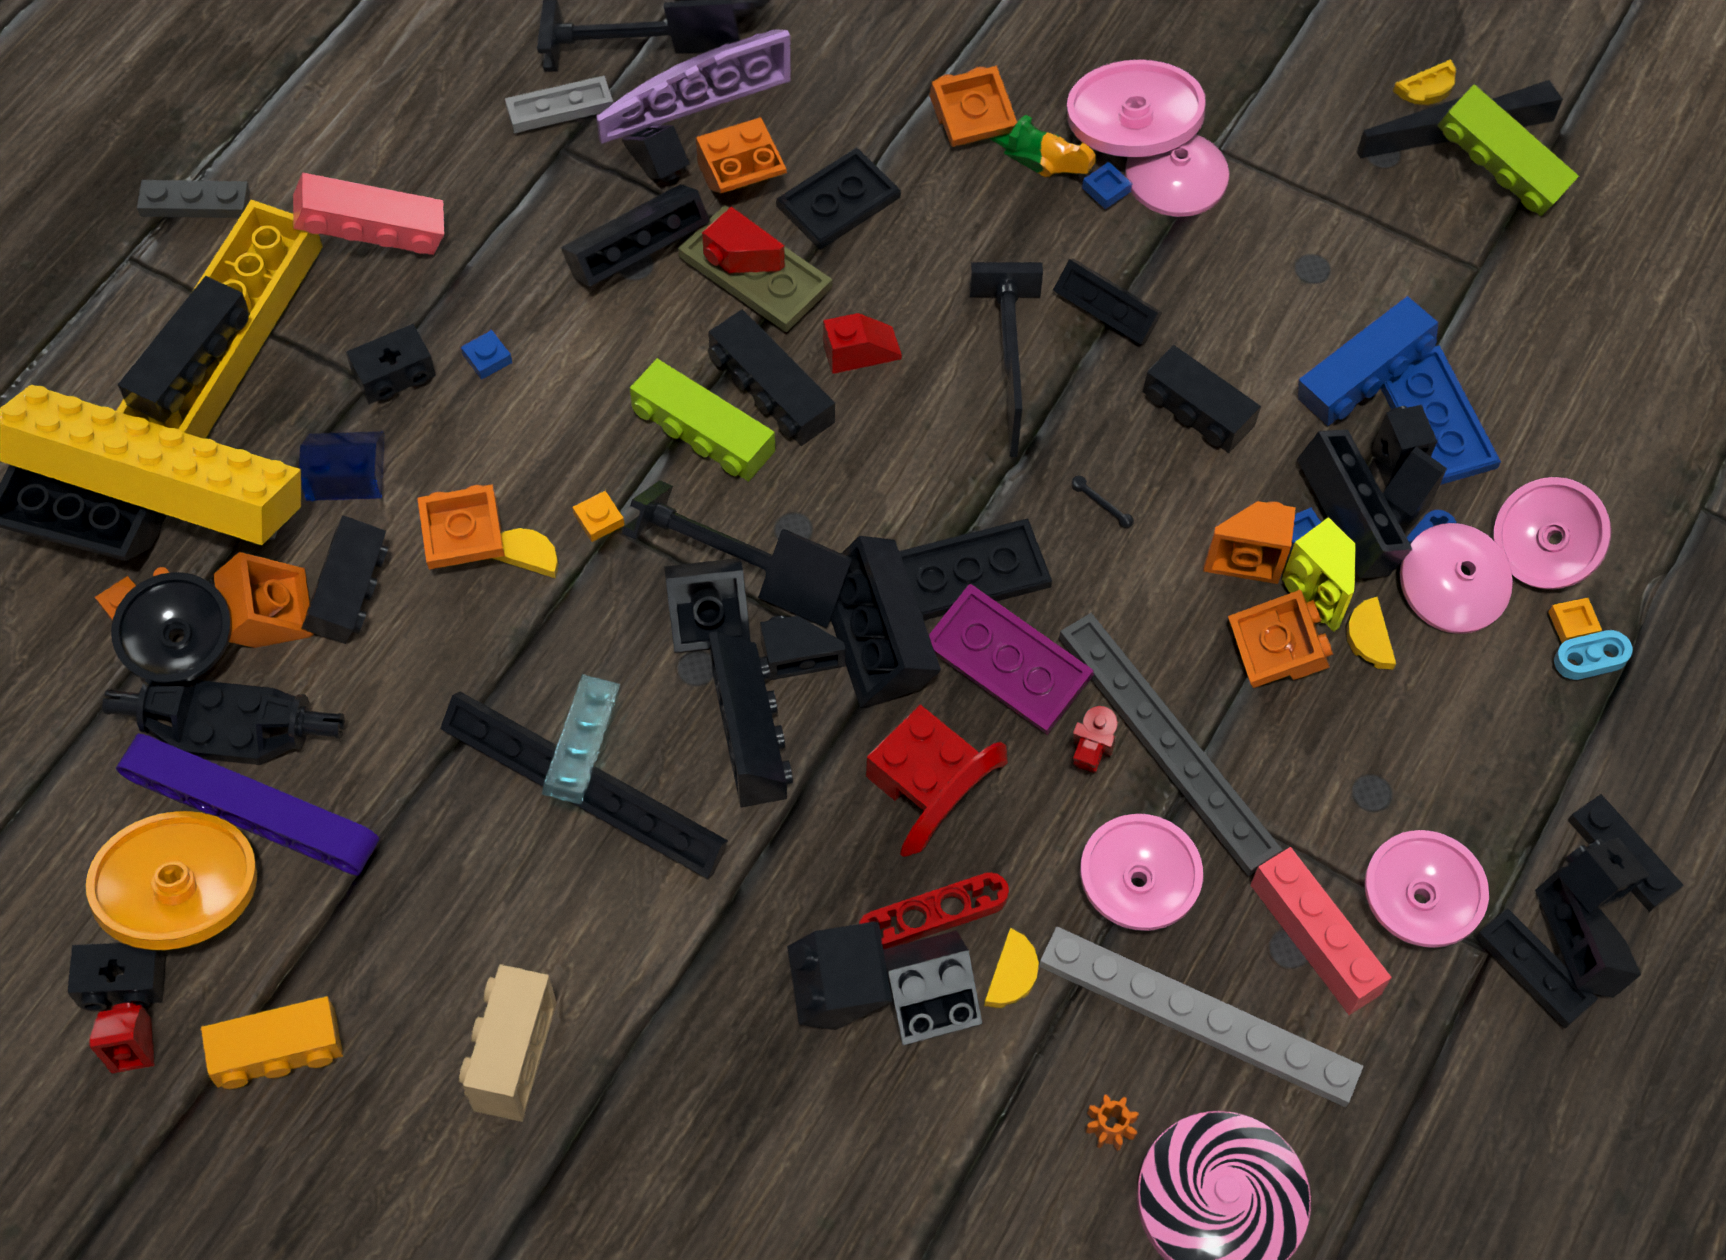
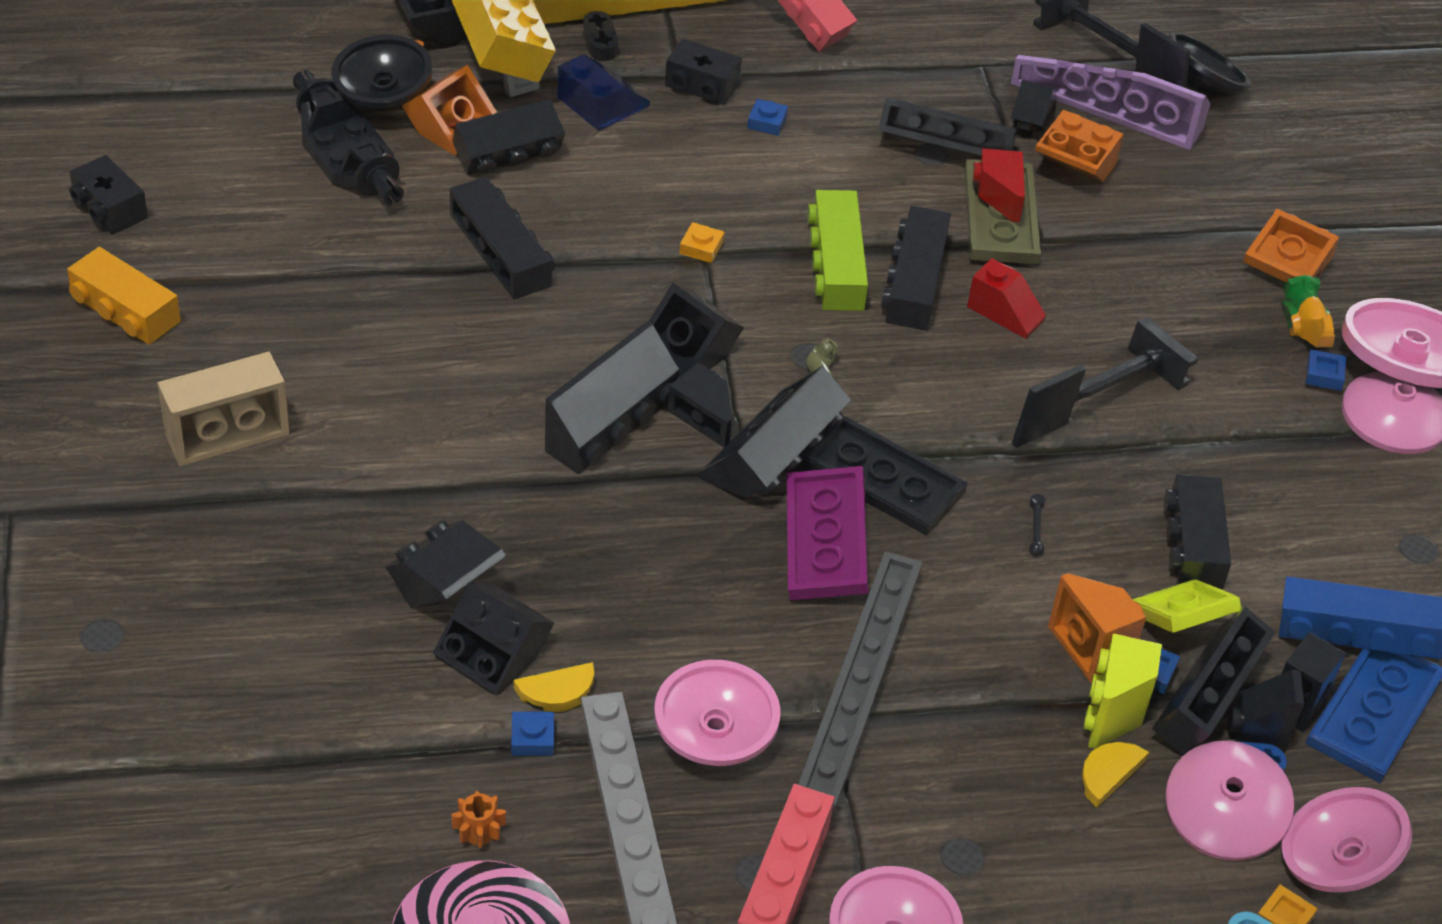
camera: 50 degrees right, 15 degrees down
light orange dish [86,811,257,950] -> none
red slope [89,1003,154,1074] -> none
dark purple beam [116,733,379,876] -> none
orange plate [417,484,505,570] -> none
black plate [440,691,728,879] -> none
yellow tile [492,528,559,579] -> none
light grey plate [505,76,613,133] -> none
clear light blue plate [542,674,620,804] -> none
black piece [622,480,853,628] -> none
black tile [776,147,901,250] -> none
red beam [859,872,1009,949] -> none
red piece [866,704,1008,857] -> none
black plate [1053,259,1162,344] -> none
hips [1073,706,1118,774] -> none
orange plate [1228,589,1333,688] -> none
none -> black brick [449,176,555,300]
none -> blue plate [511,712,554,756]
none -> black beam [583,11,618,61]
none -> olive arm [806,339,838,380]
none -> neon yellow tile [1132,579,1241,633]

